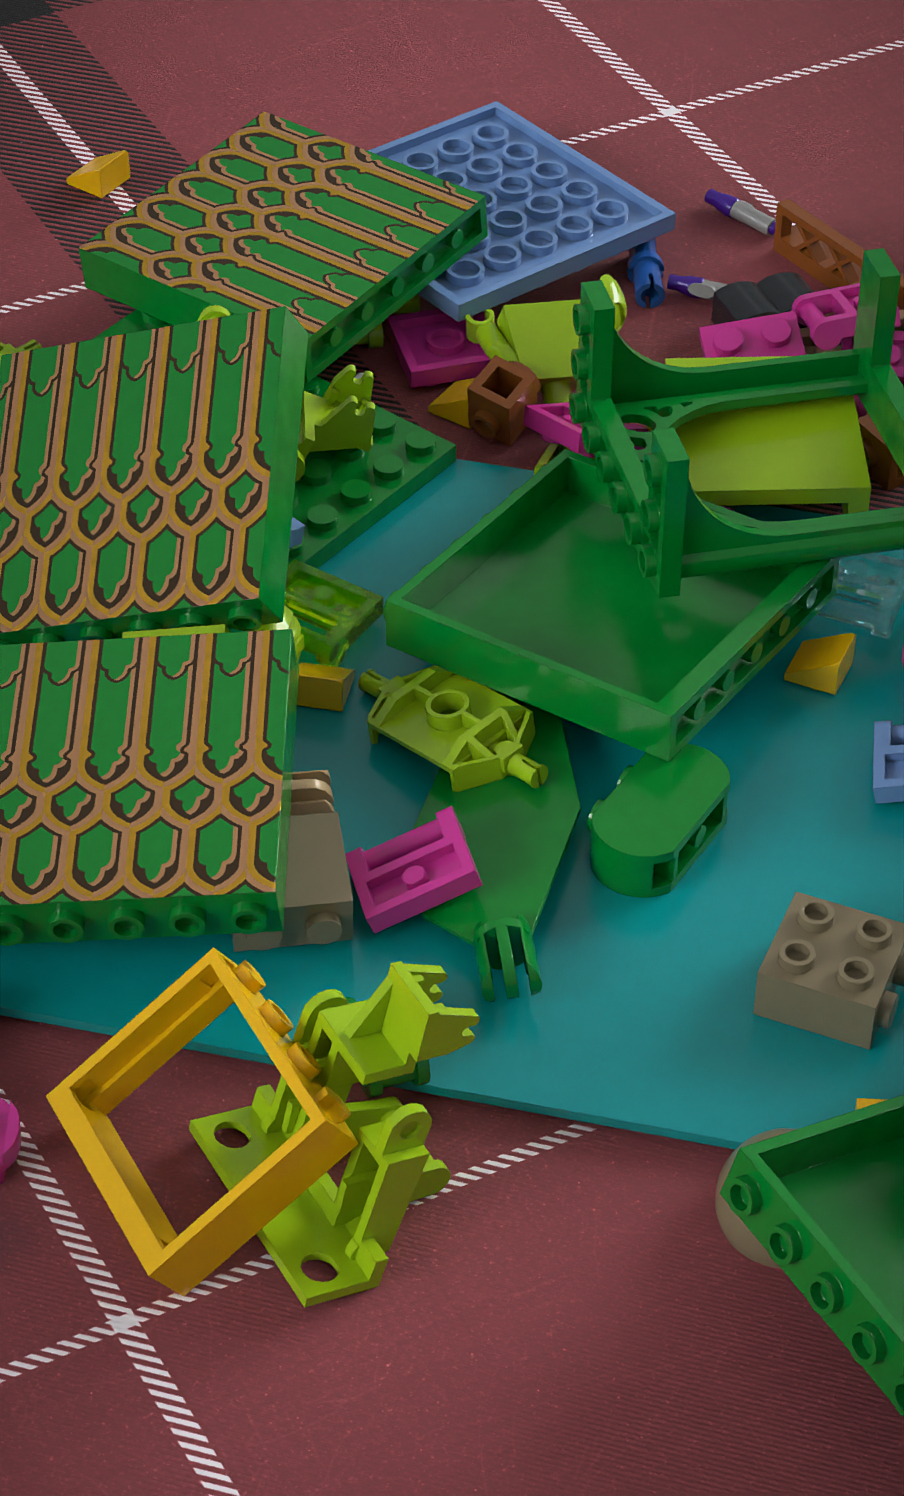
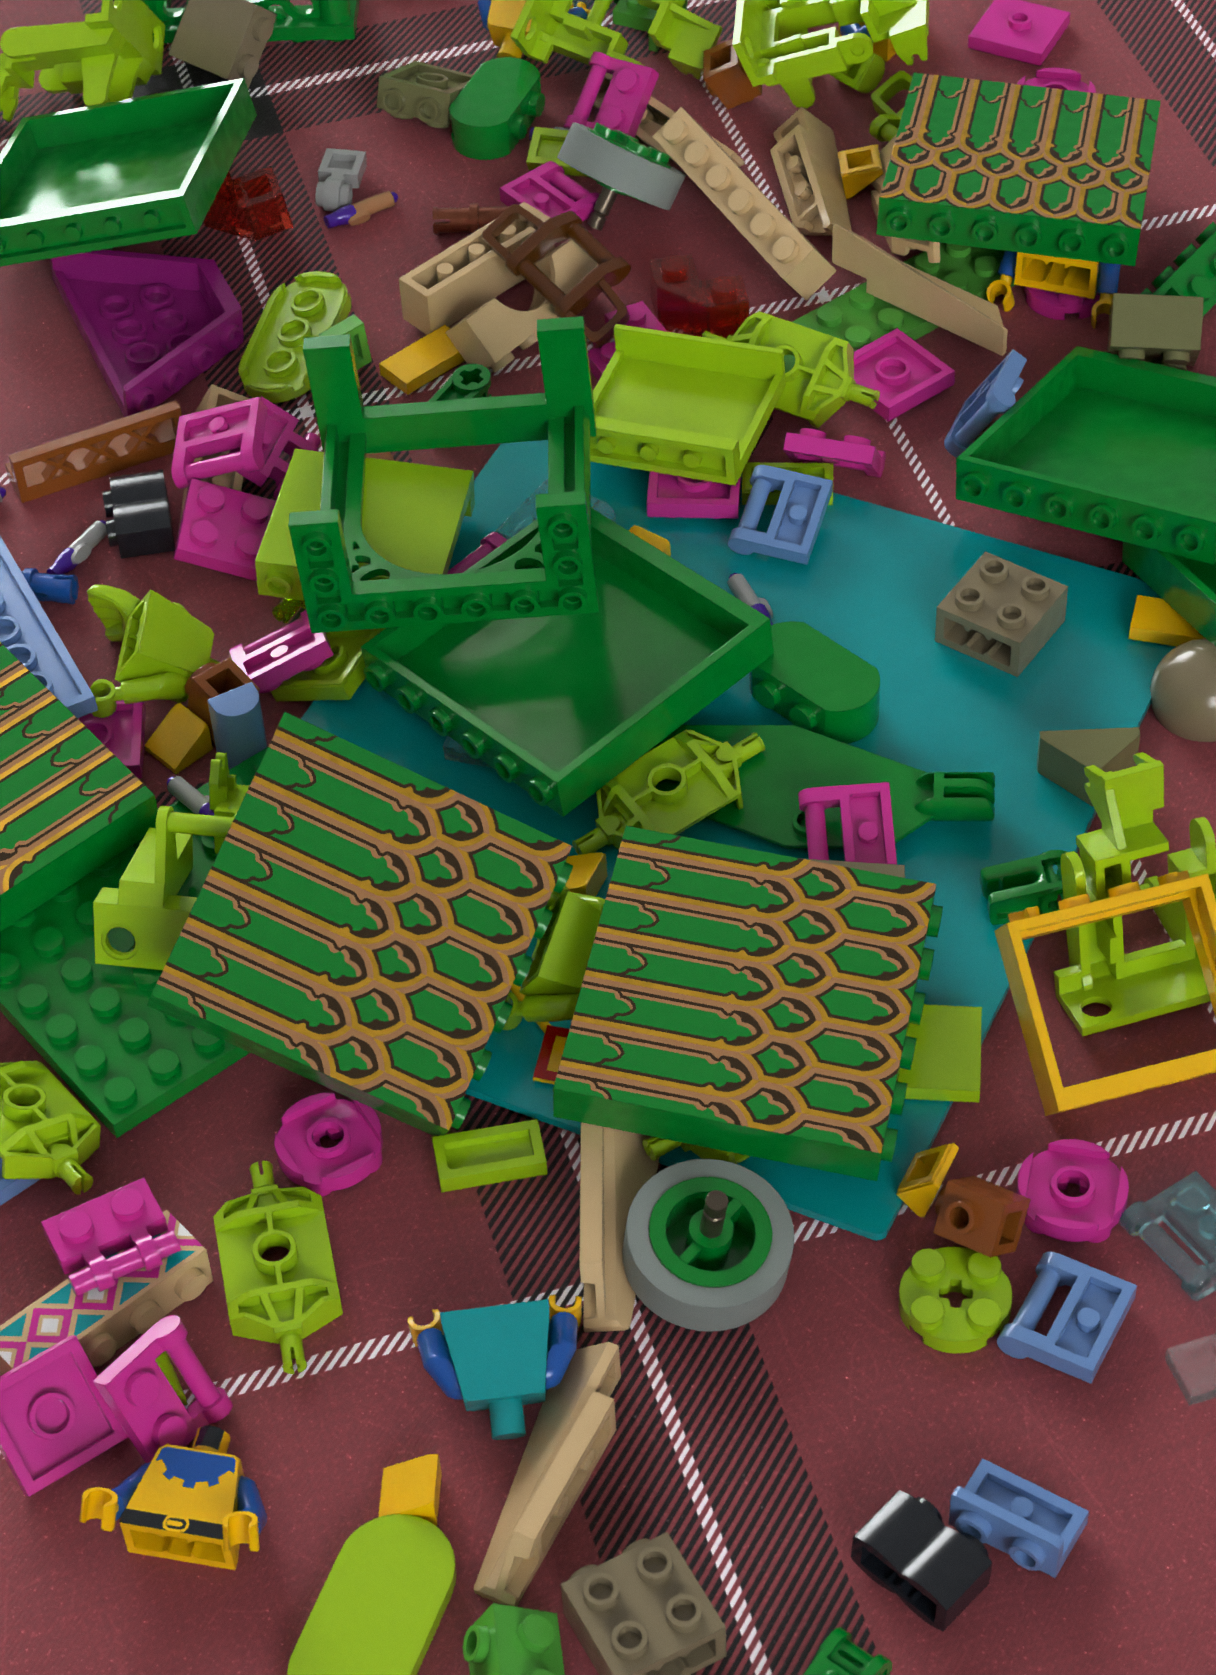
camera: 75 degrees left, 5 degrees up
none -> medium blue brick [207,682,268,770]
none -> light grey piece [728,573,773,625]
none -> lime tile [898,1004,982,1103]
none -> olive slope [1037,727,1140,807]

